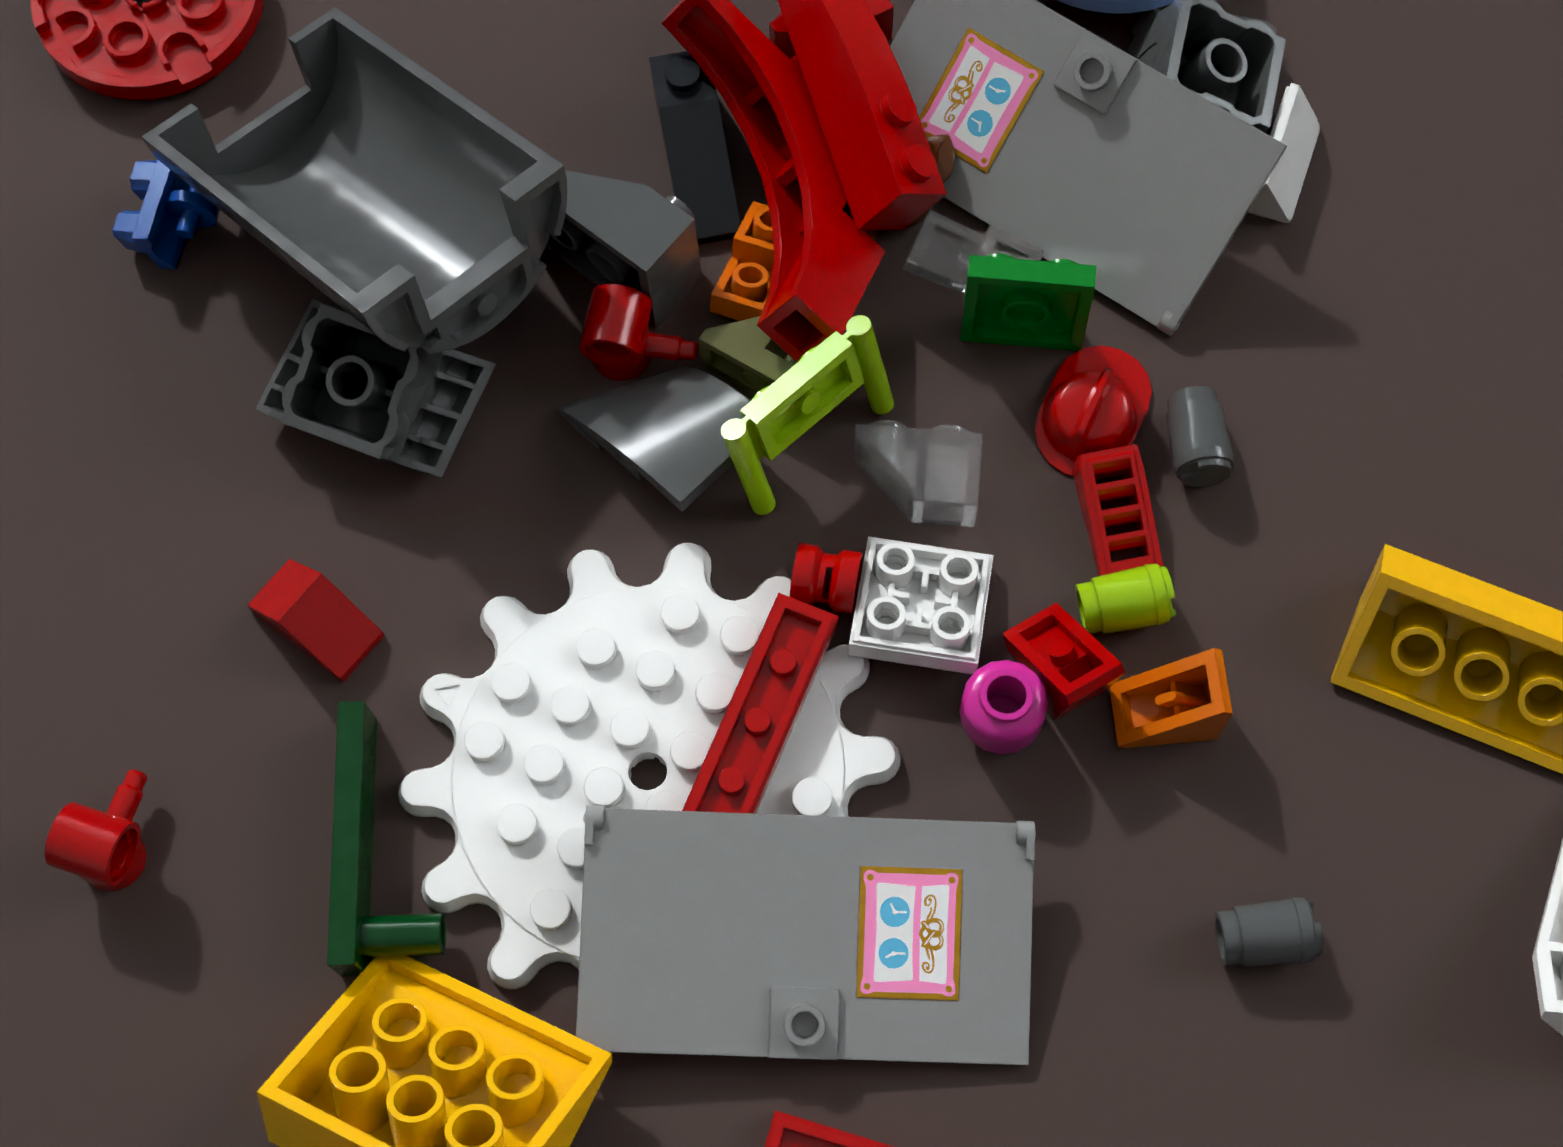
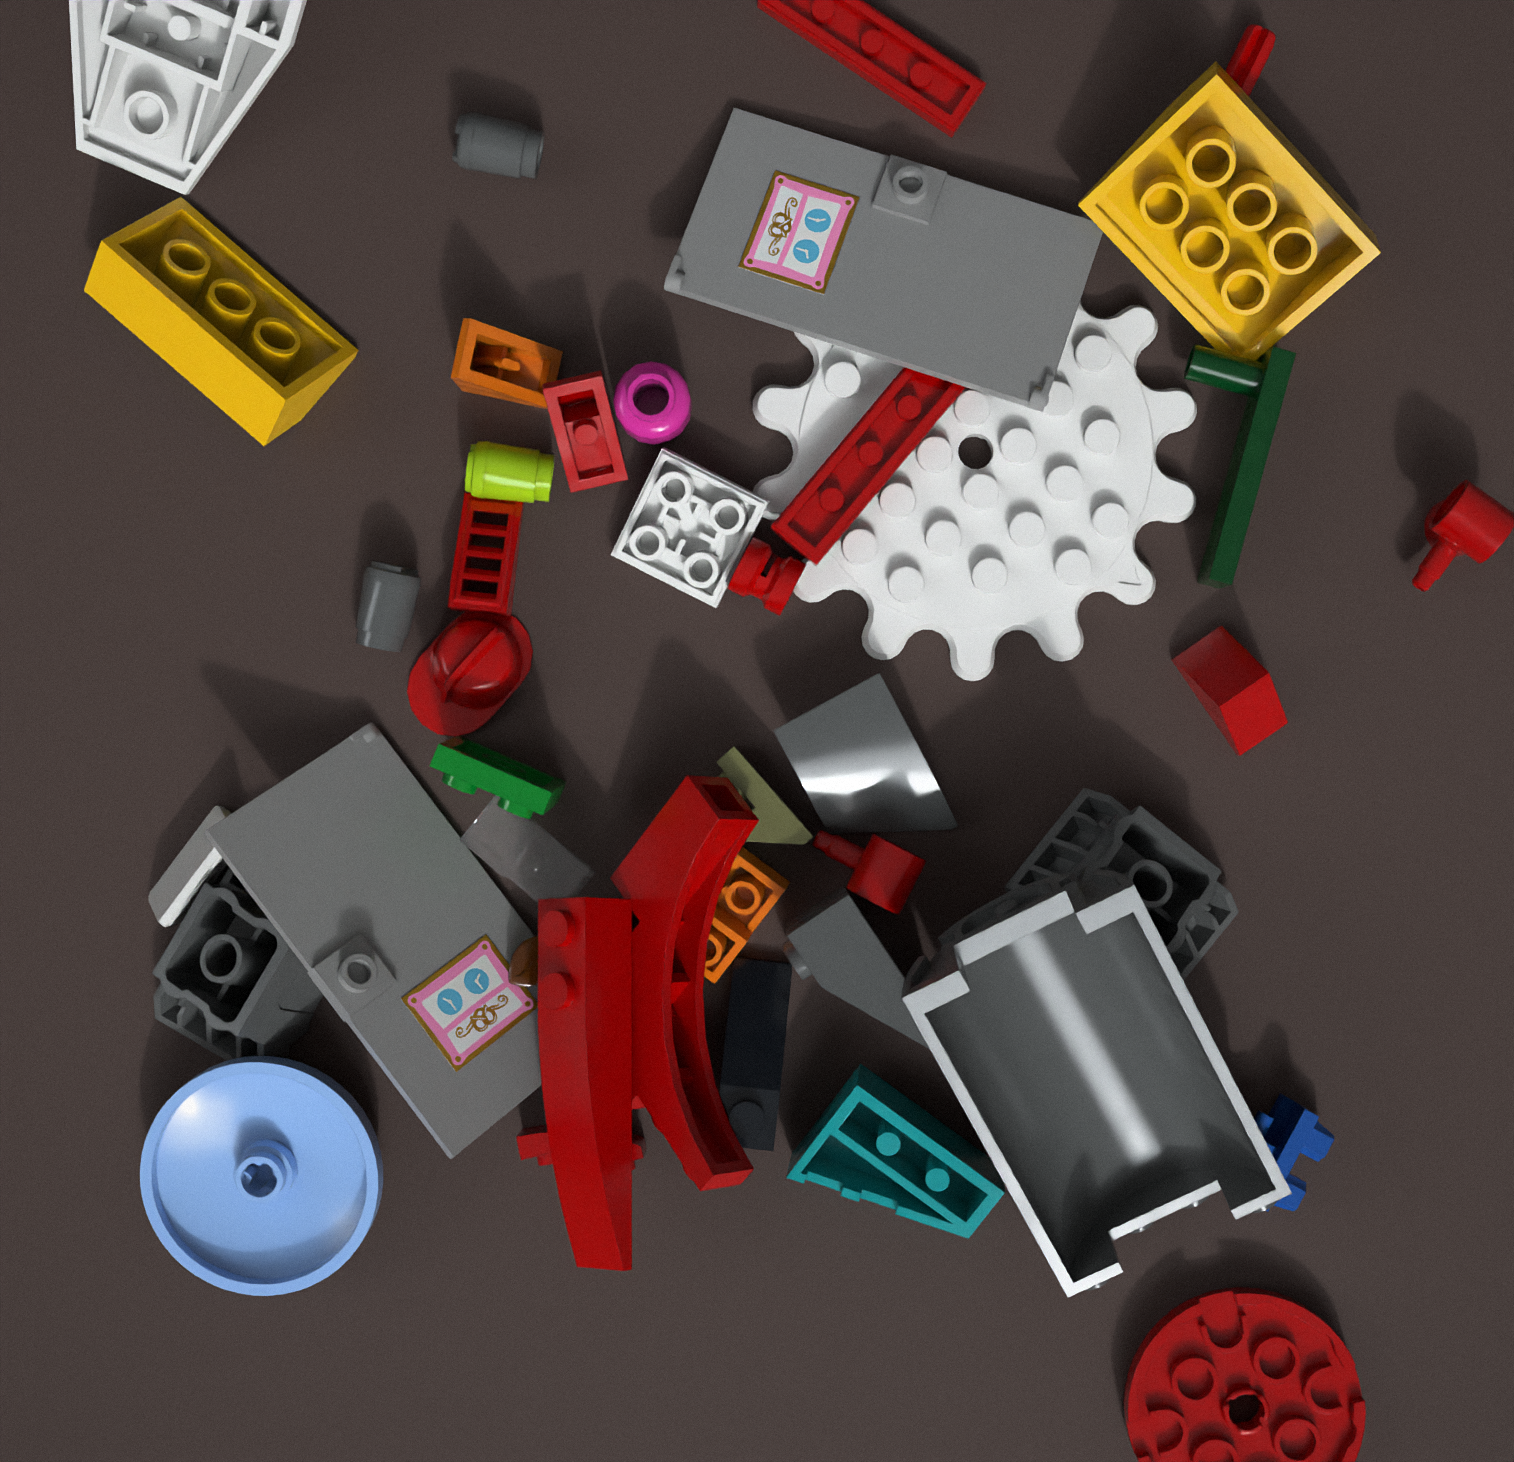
camera: 170 degrees left, 20 degrees up
lime plate [721,315,894,515] -> none
clear slope [855,420,983,527] -> none
none -> teal wedge [786,1064,1005,1239]

